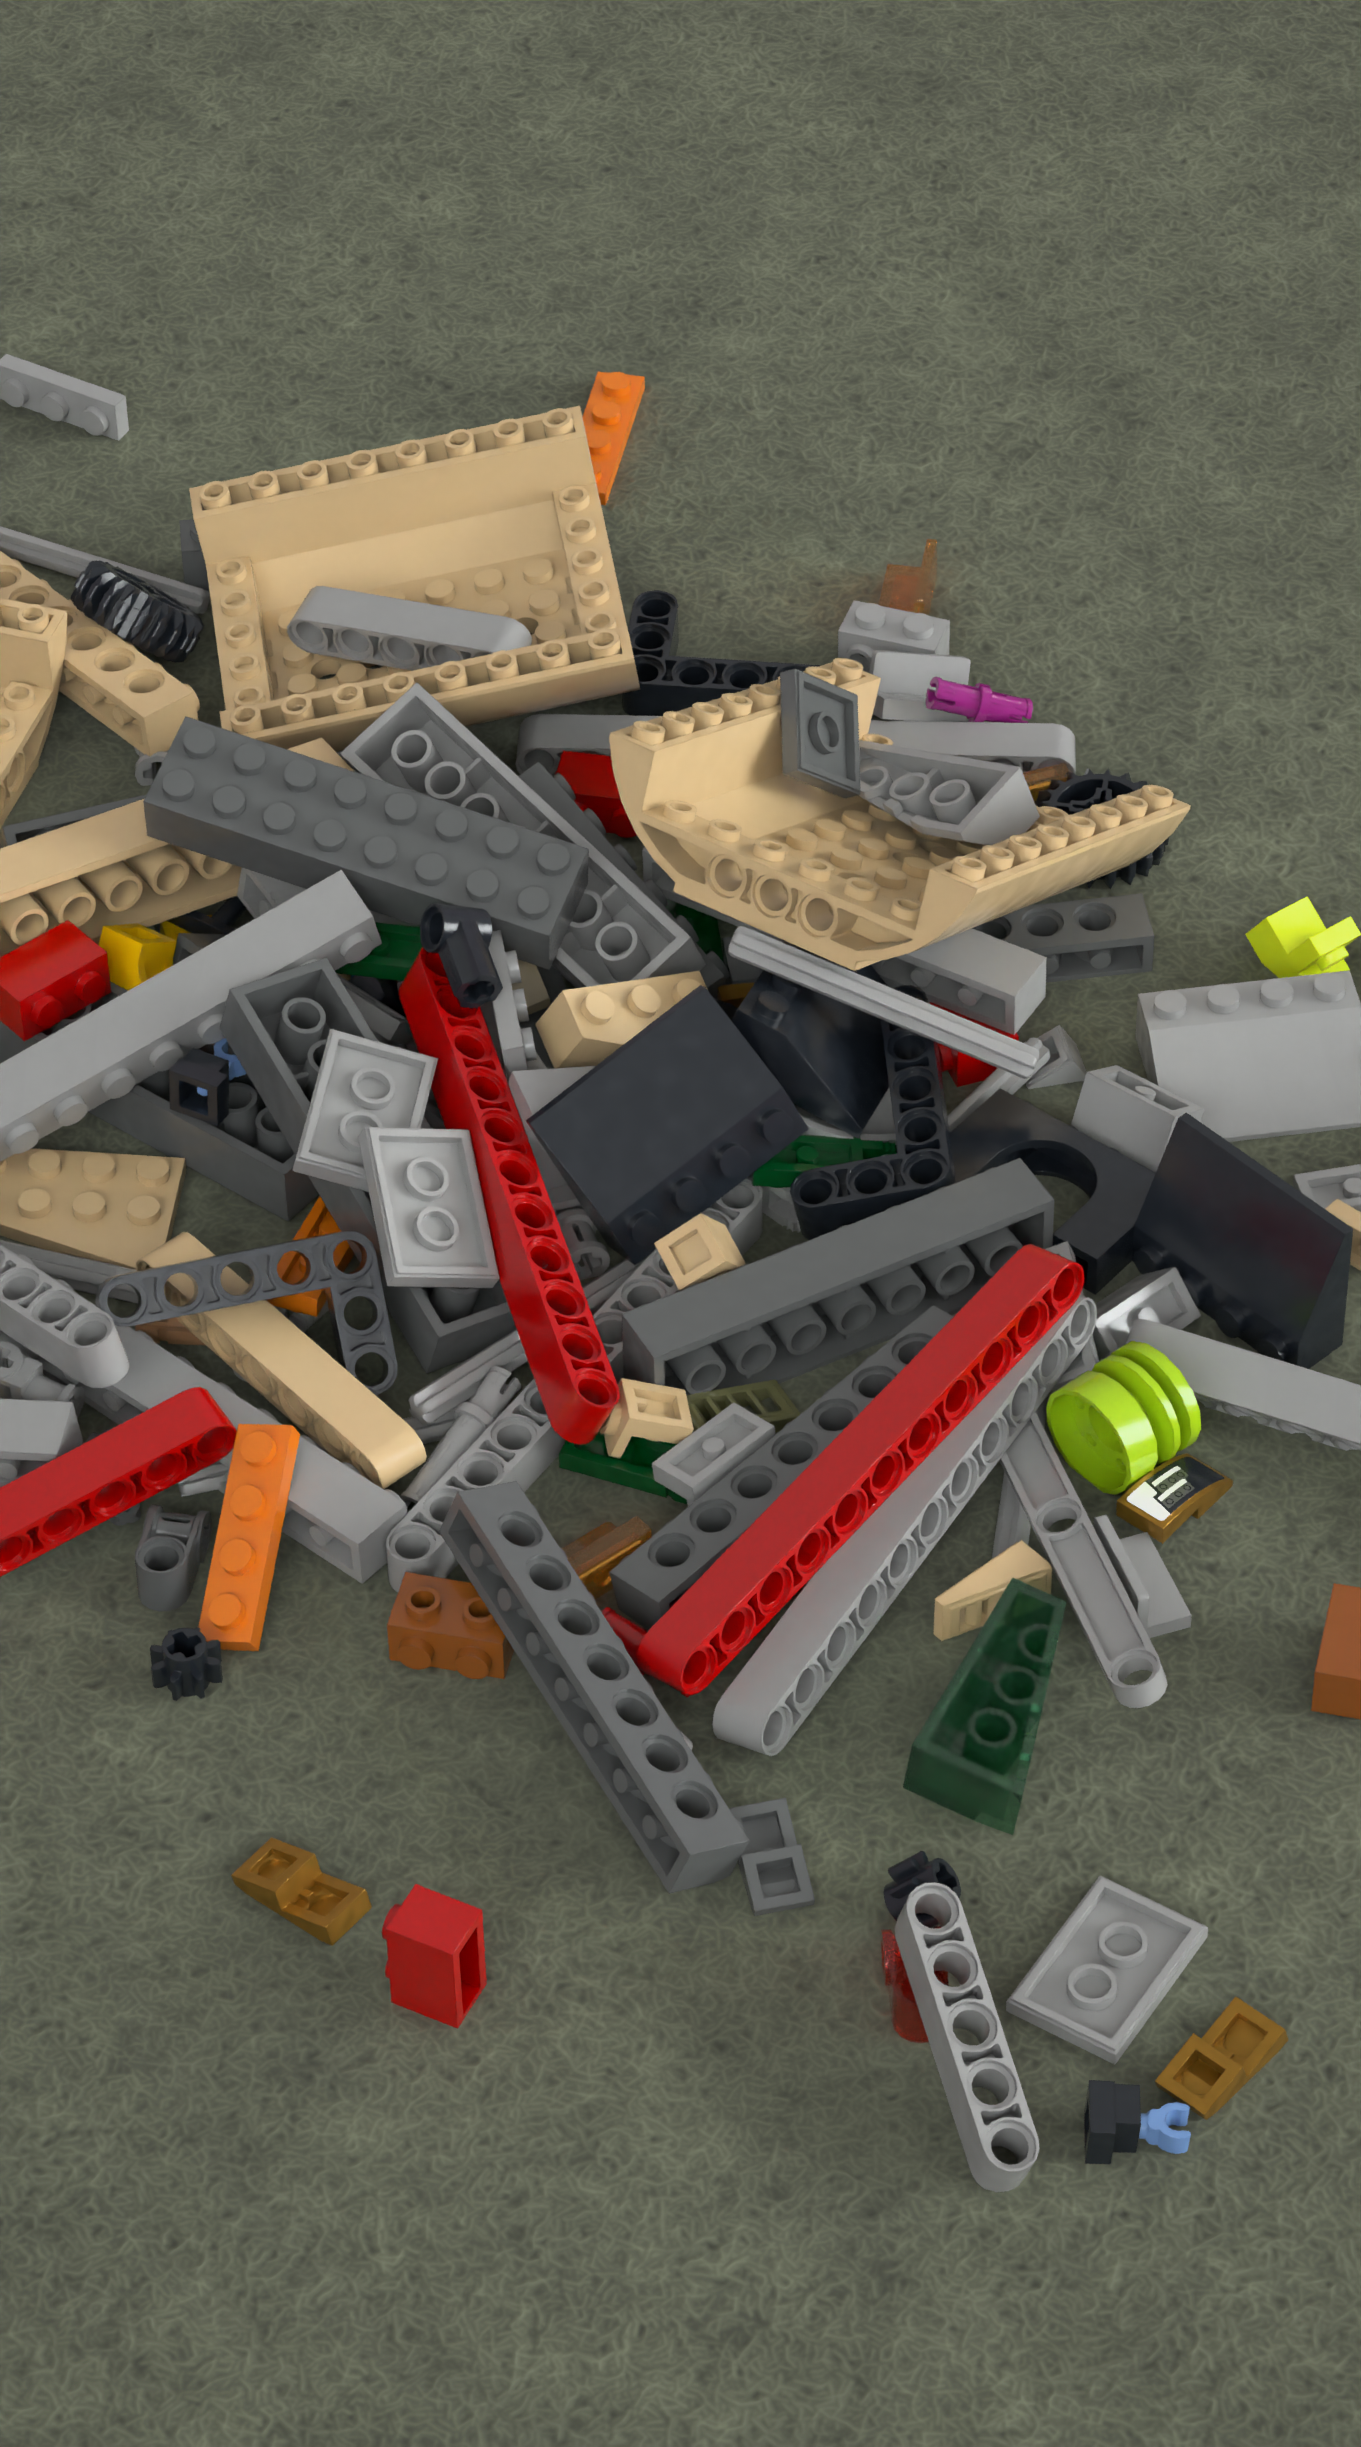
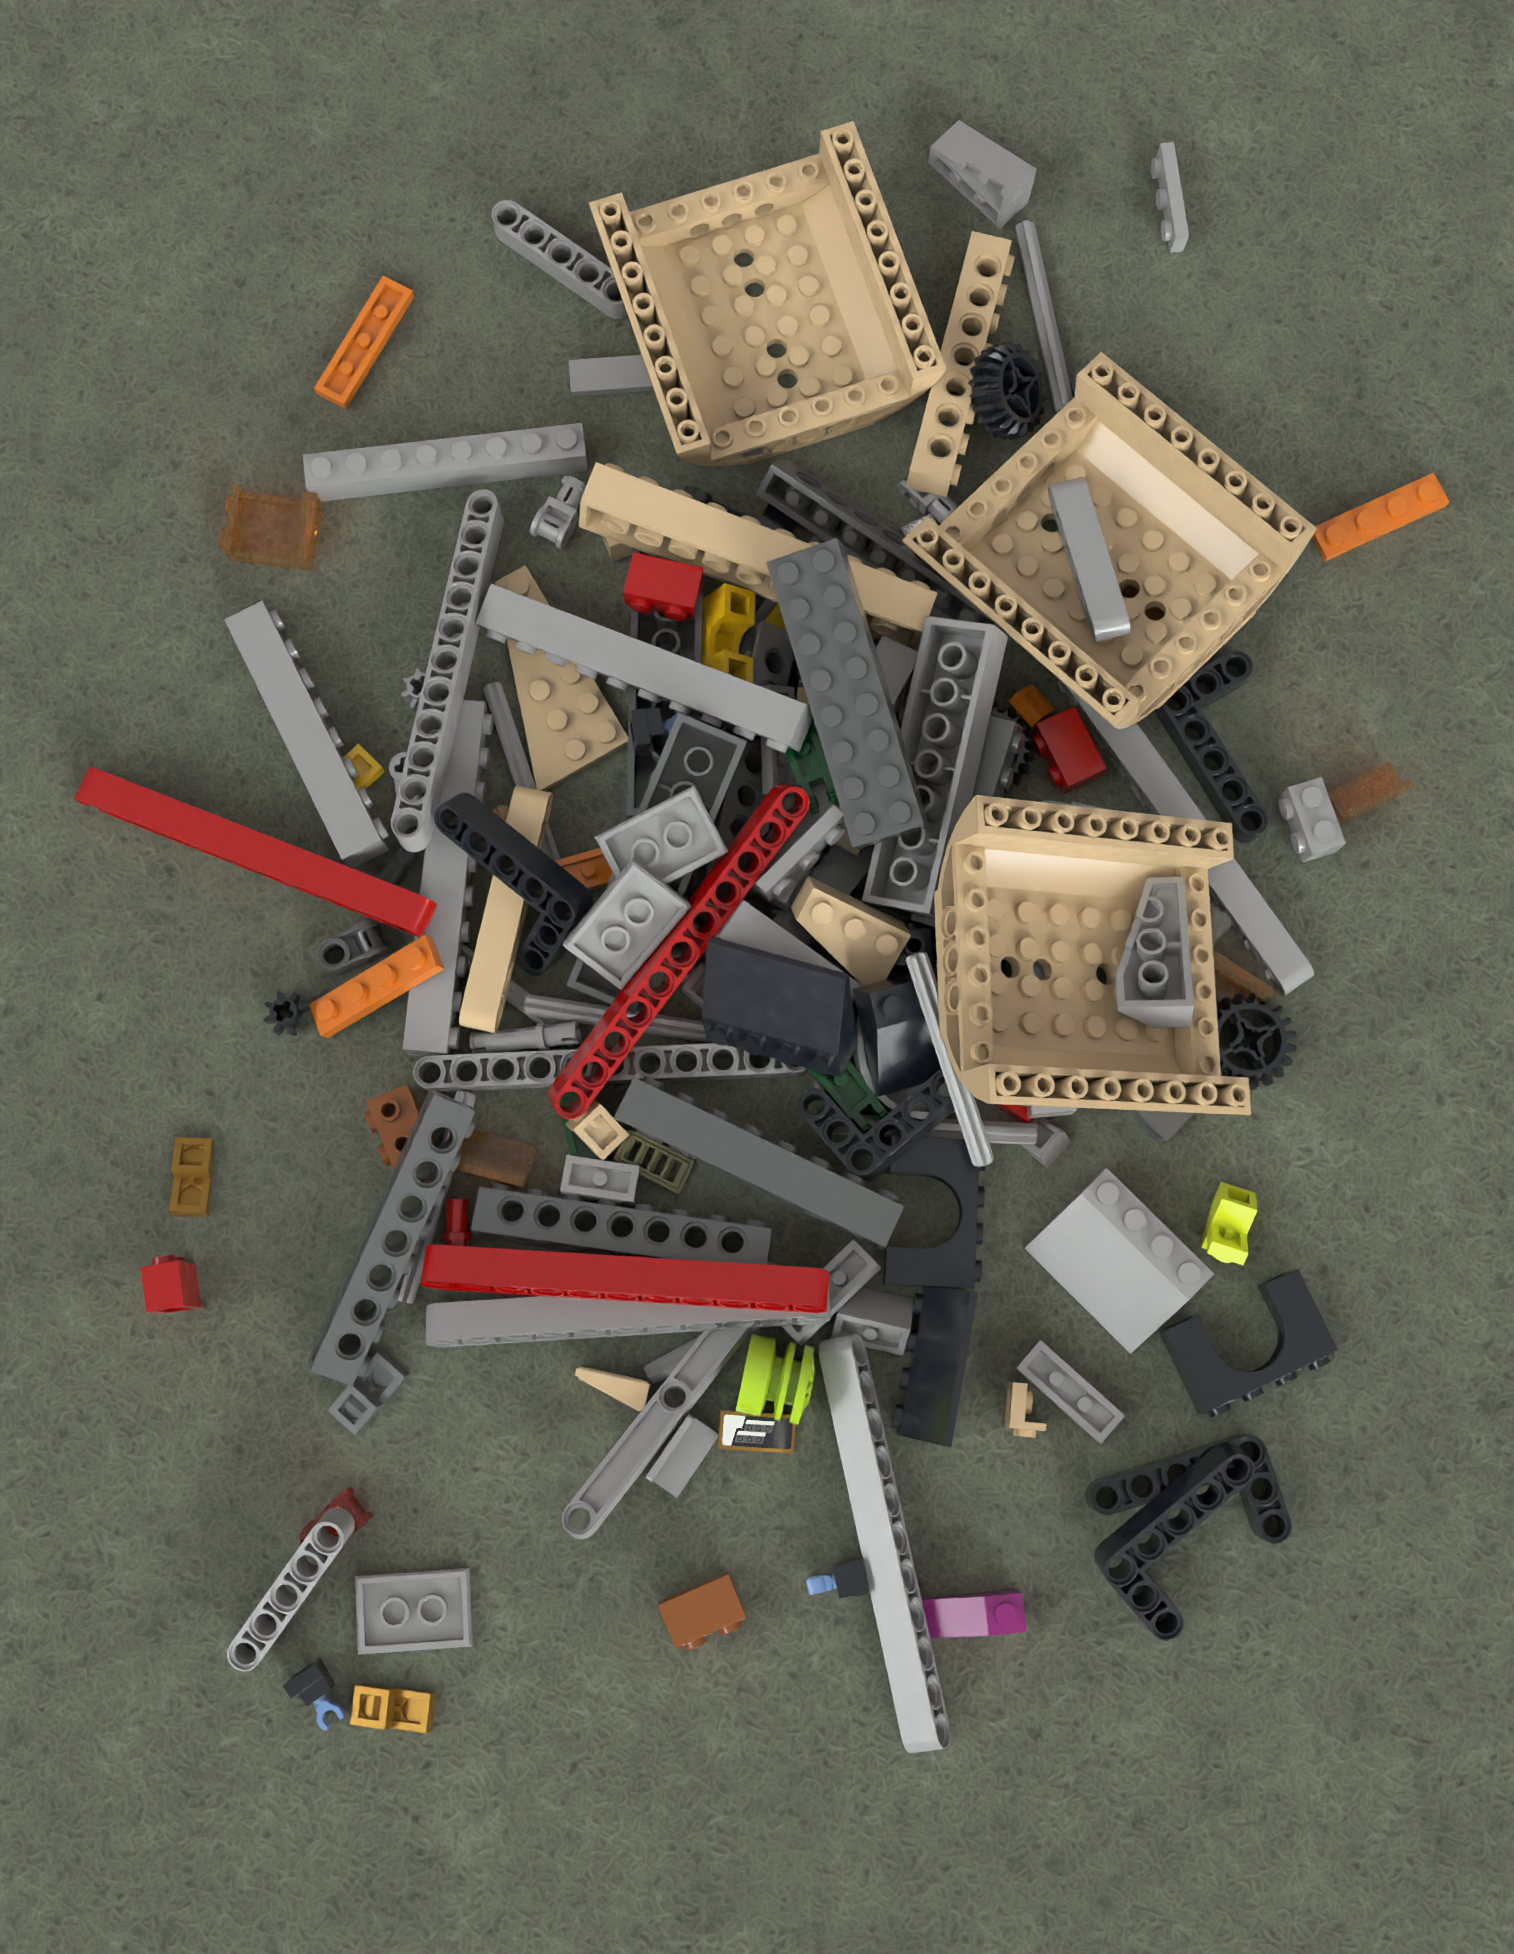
camera: 50 degrees right, 35 degrees up
black piece [420,903,503,1009] -> none
tan brick [654,1213,746,1291] -> none
dark grey tile [780,669,860,799] -> none
light grey panel [870,650,971,722] -> none
black gear [884,1851,961,1929] -> none
clear green wedge [903,1578,1067,1835] -> none
magenta pin [926,677,1033,723] -> none
light grey brick [1071,1065,1204,1173] -> none

